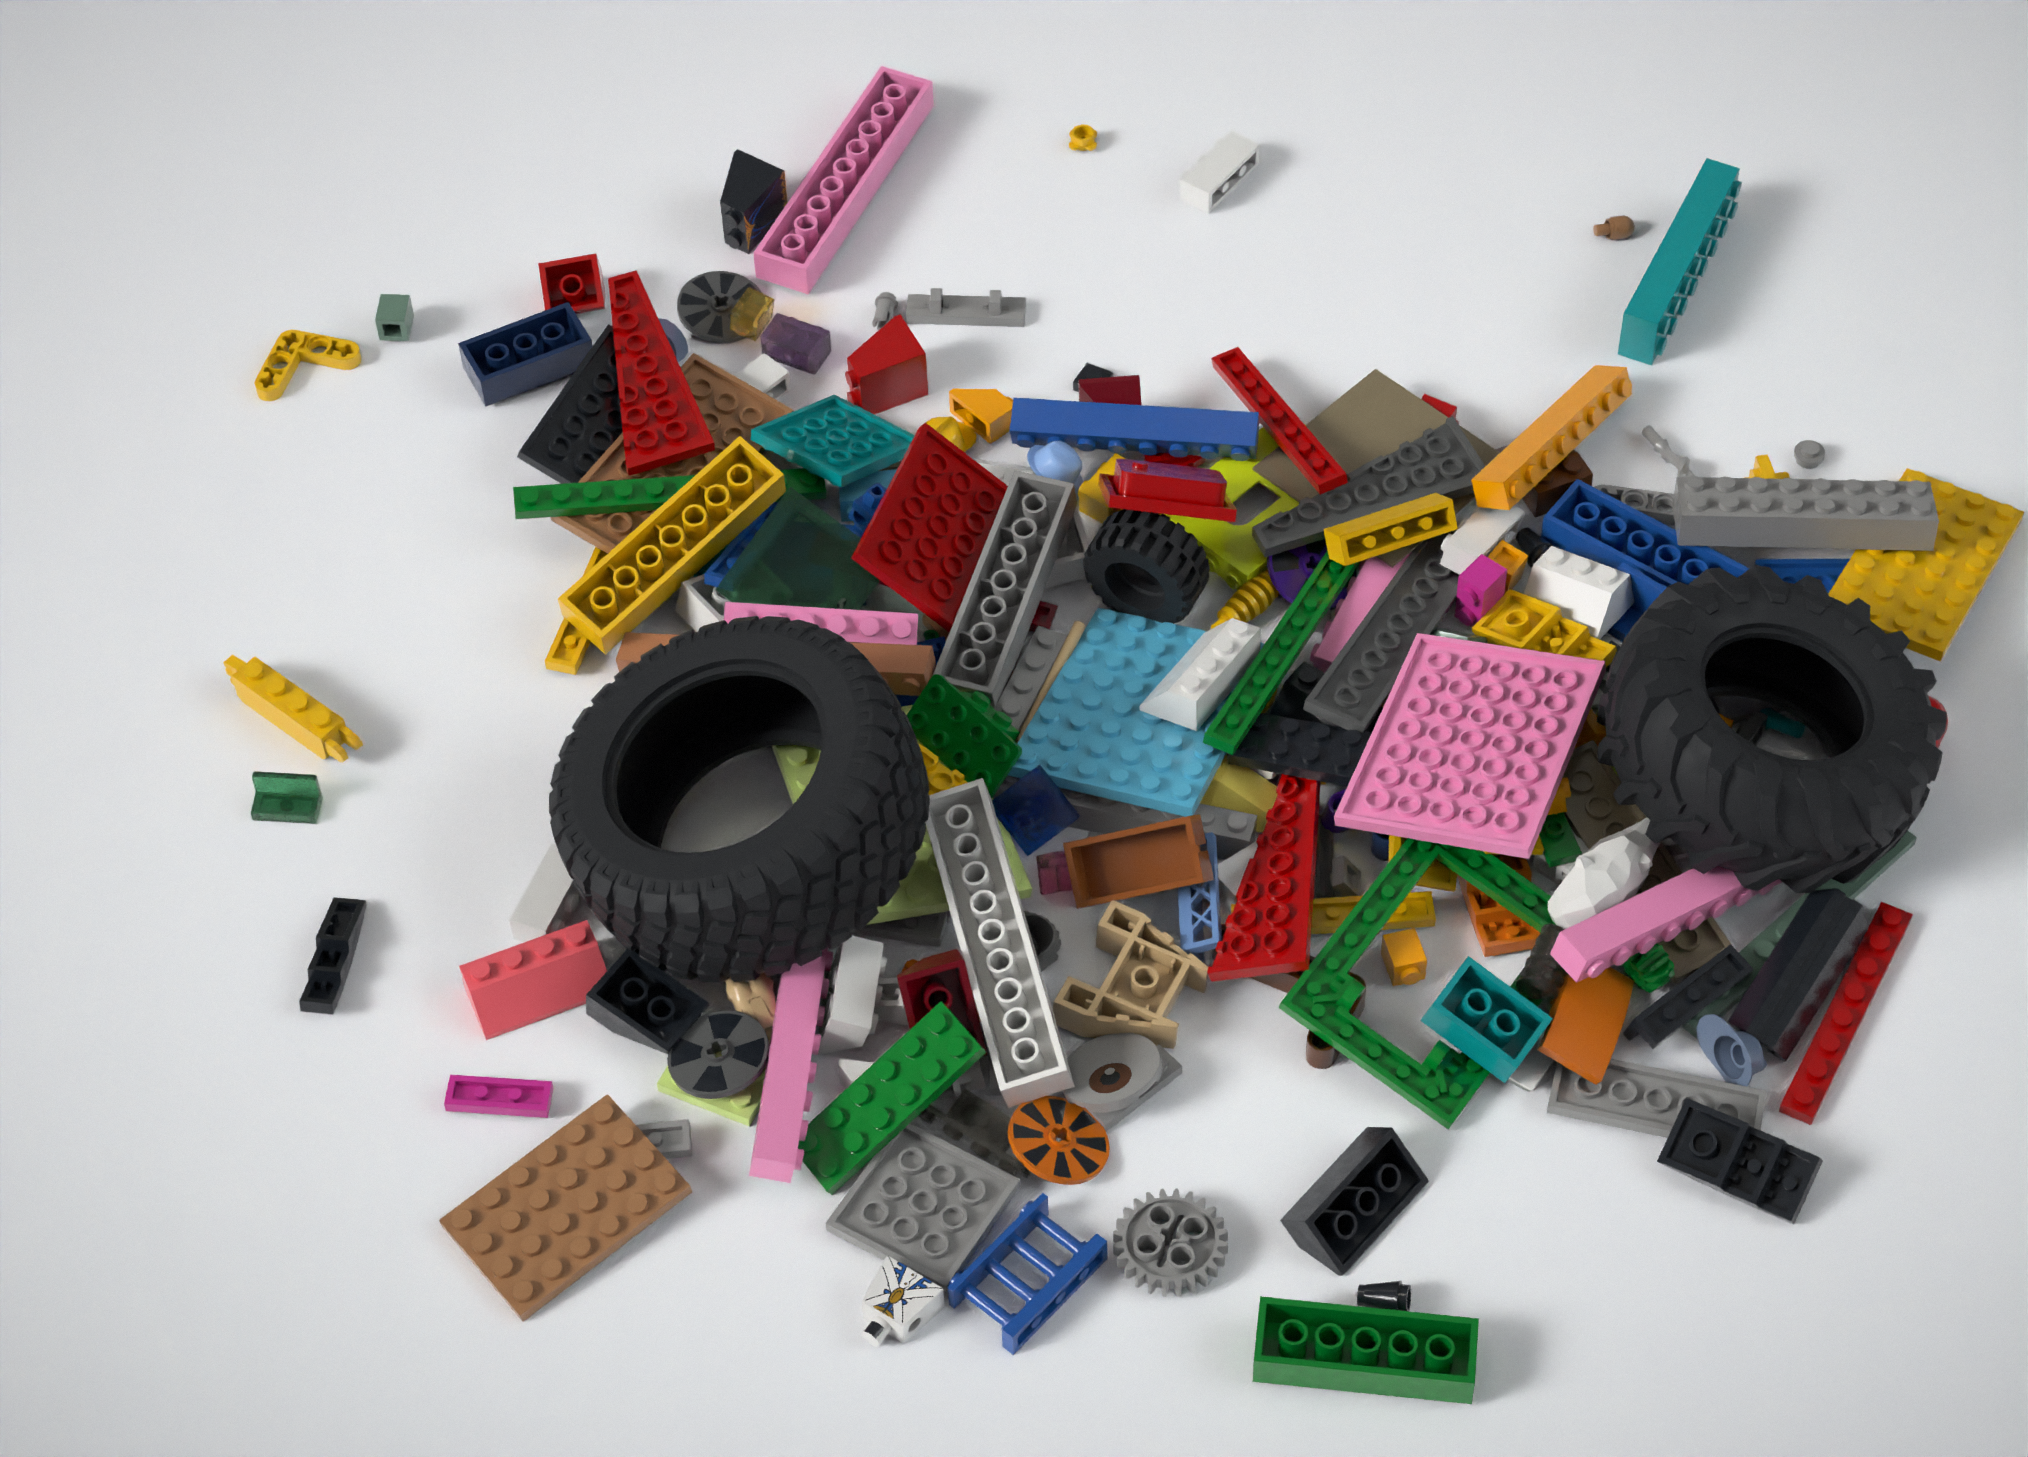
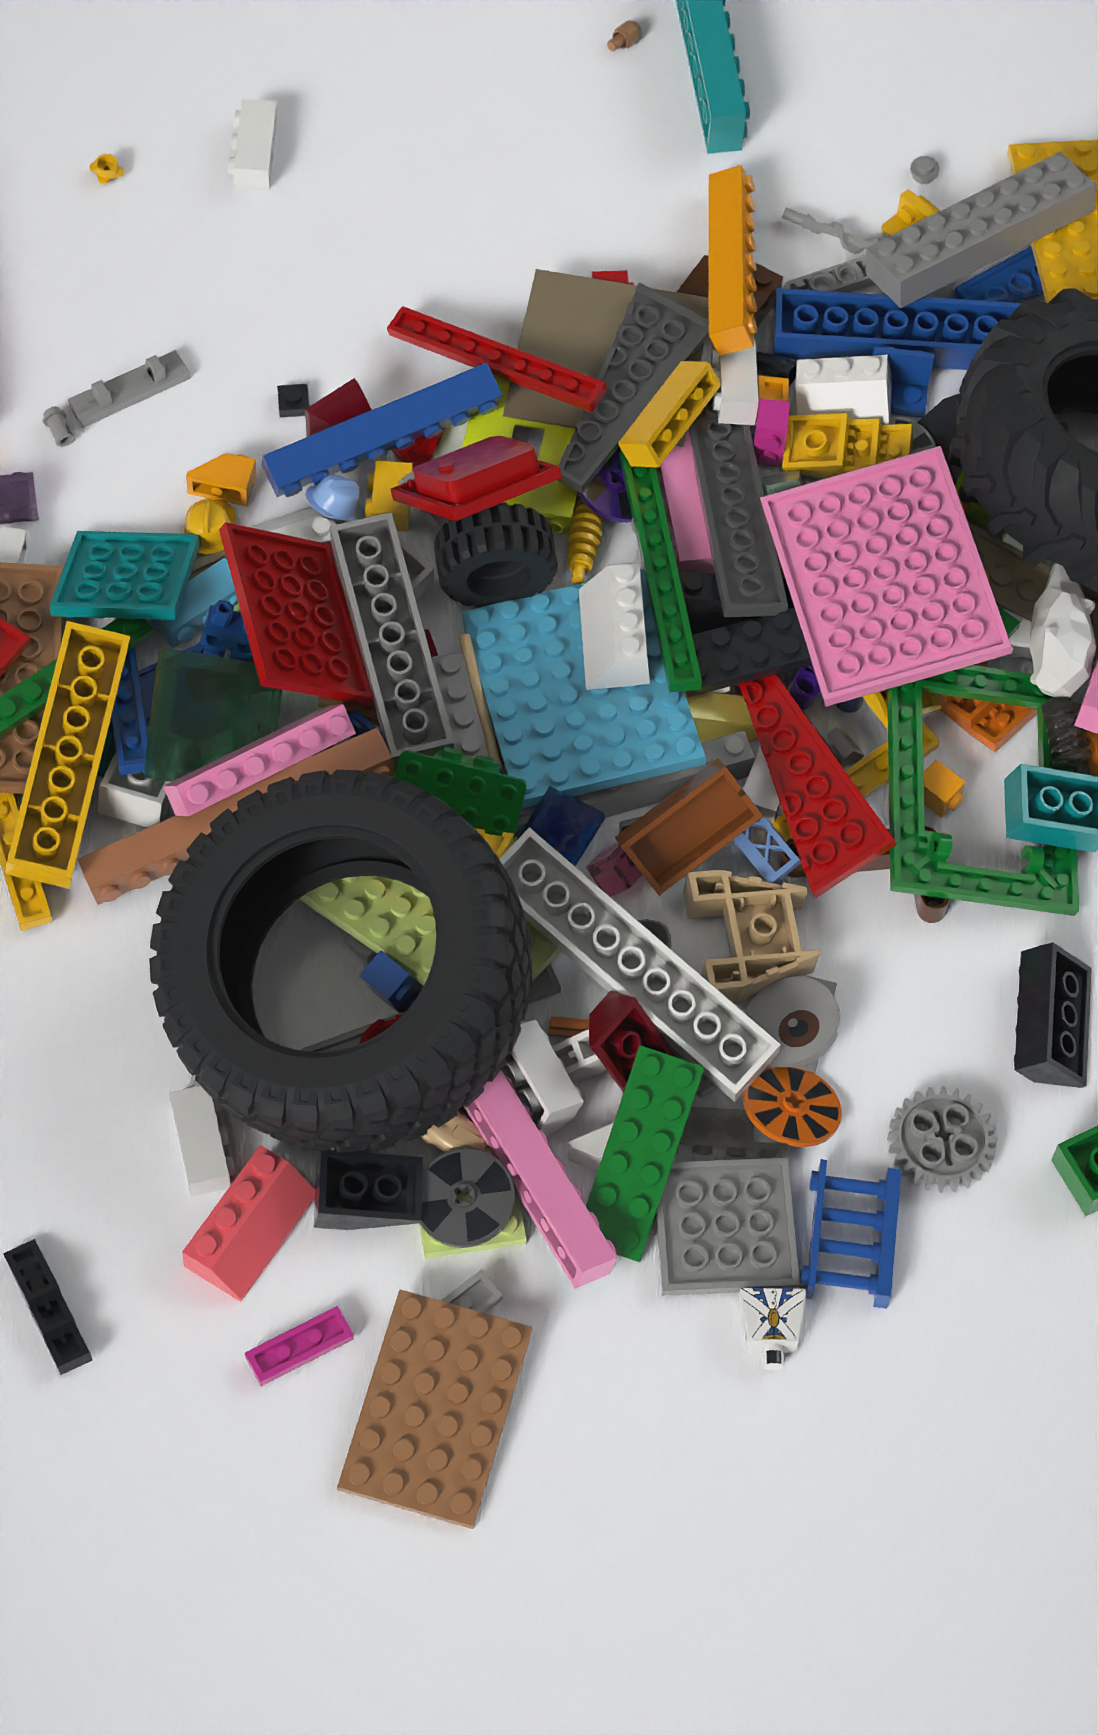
camera: 40 degrees left, 10 degrees up
red slope [845,314,928,415] -> none
teal arm [1760,708,1805,739] -> none

